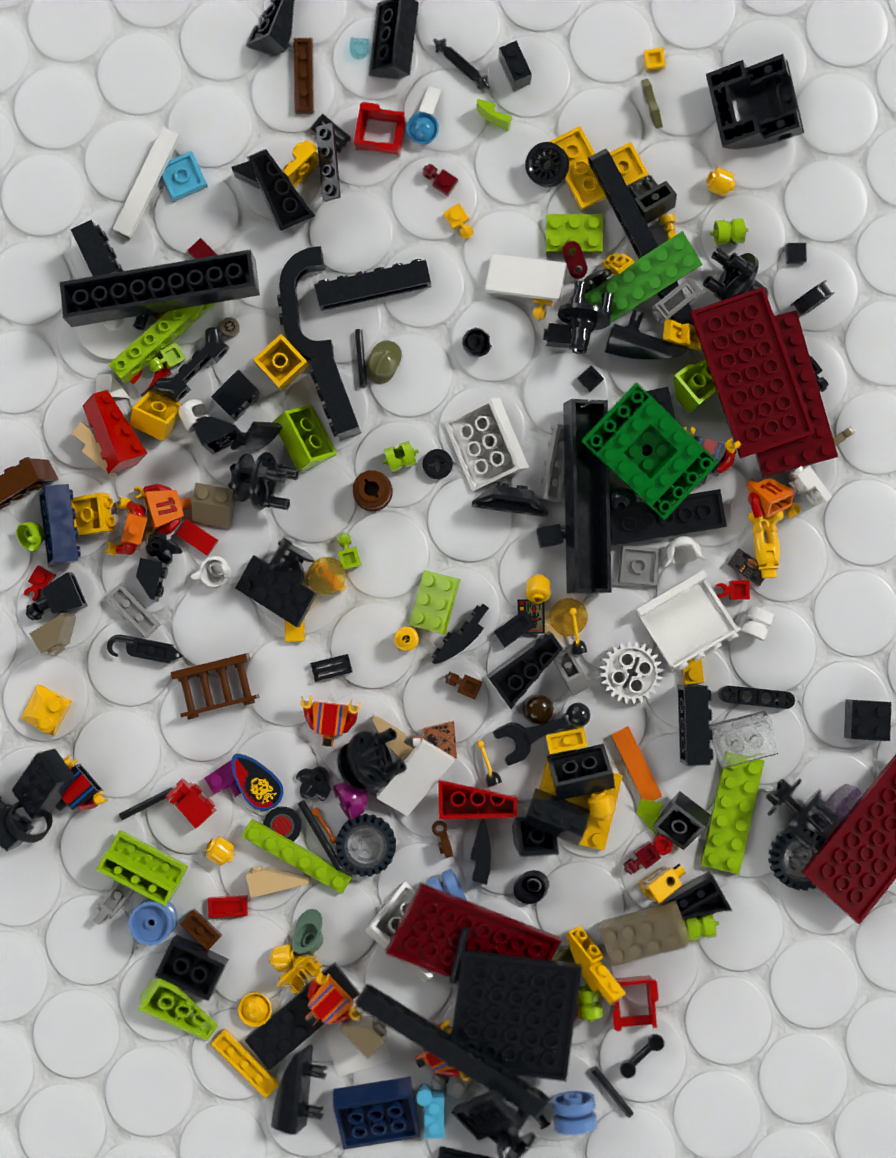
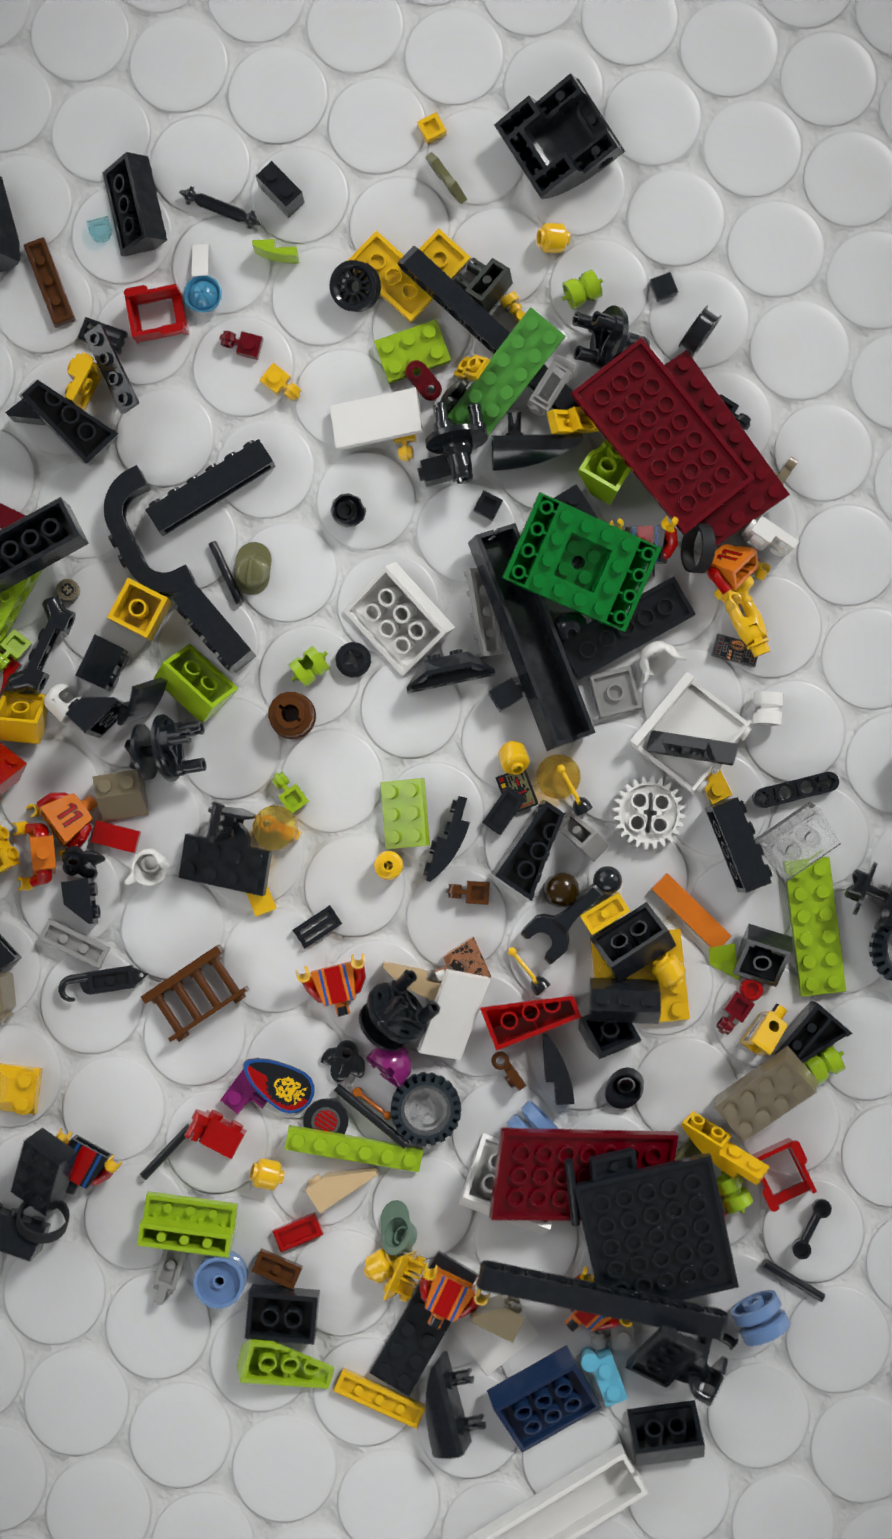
camera: 25 degrees left, 0 degrees up
yellow hat [238,992,272,1027] -> none
red plate [715,580,750,600] -> none
none -> black plate [588,1147,637,1182]
none -> black bracket [646,730,739,766]
none -> black tyre [681,523,716,573]

